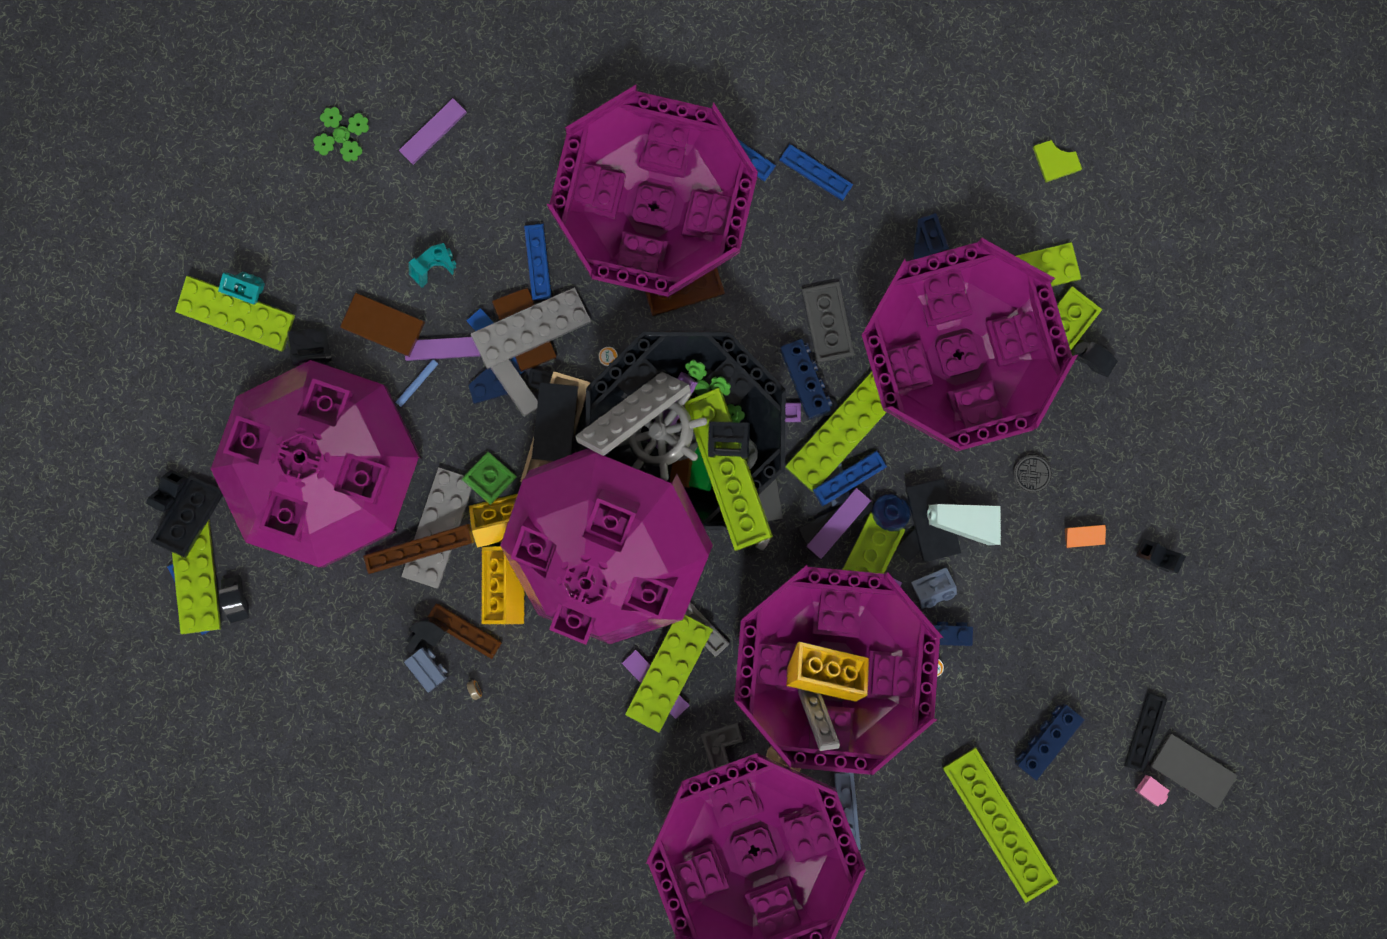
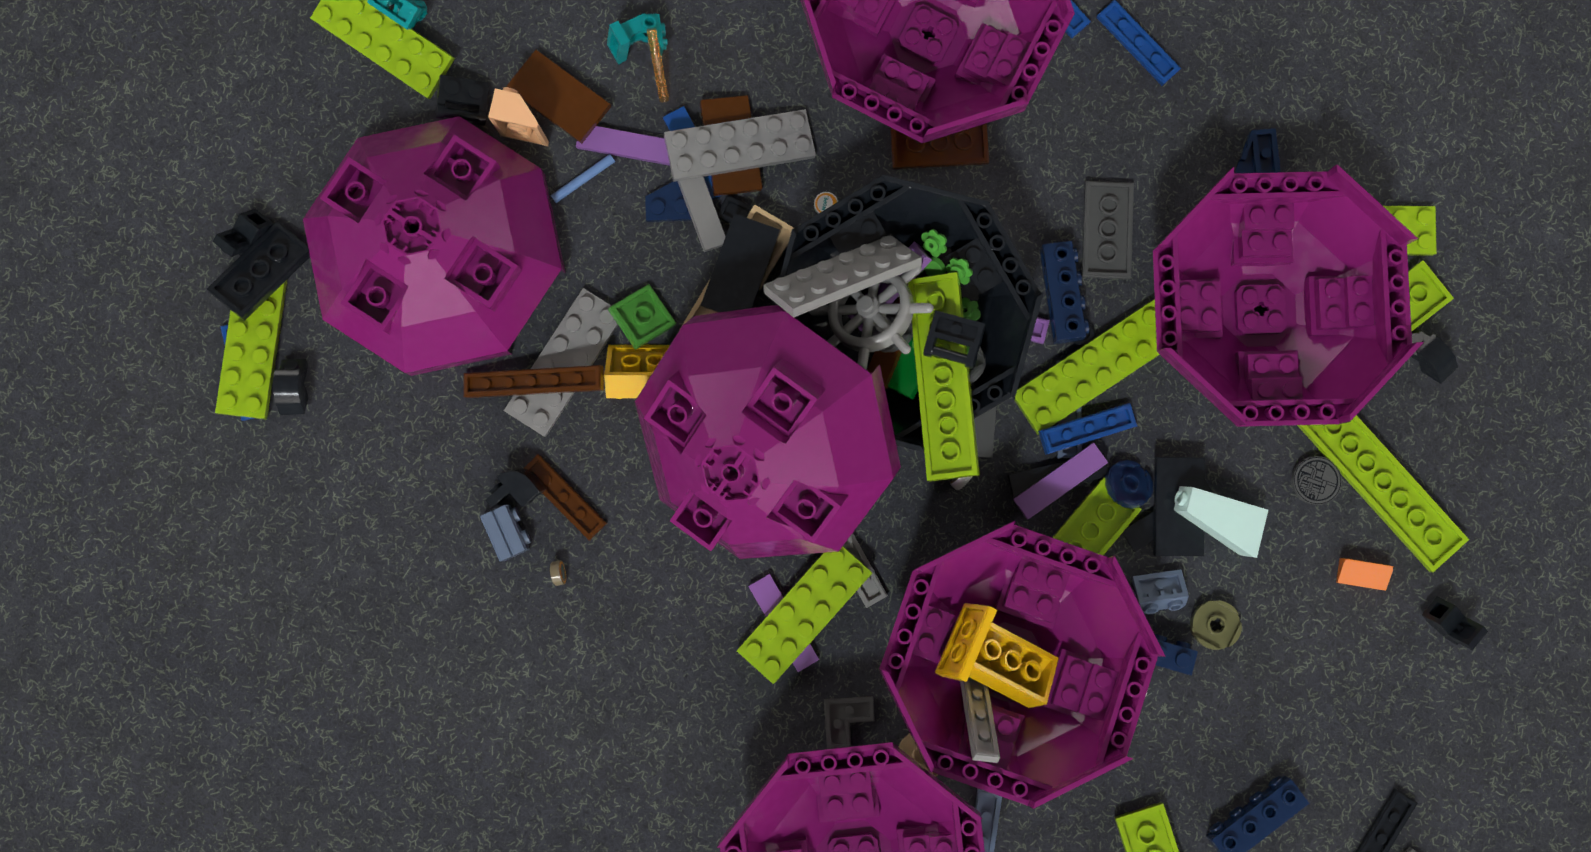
camera: 15 degrees right, 0 degrees up
yellow slope [482,546,525,624] -> none
blue tile [524,224,552,301] -> none
lime tile [1033,140,1082,183] -> none
none -> light nougat slope [488,87,549,146]
none -> clear orange bar [646,28,669,102]
none -> yellow tile [935,603,997,682]
none -> olive plate [1190,600,1242,650]
none -> lime plate [1297,415,1469,572]

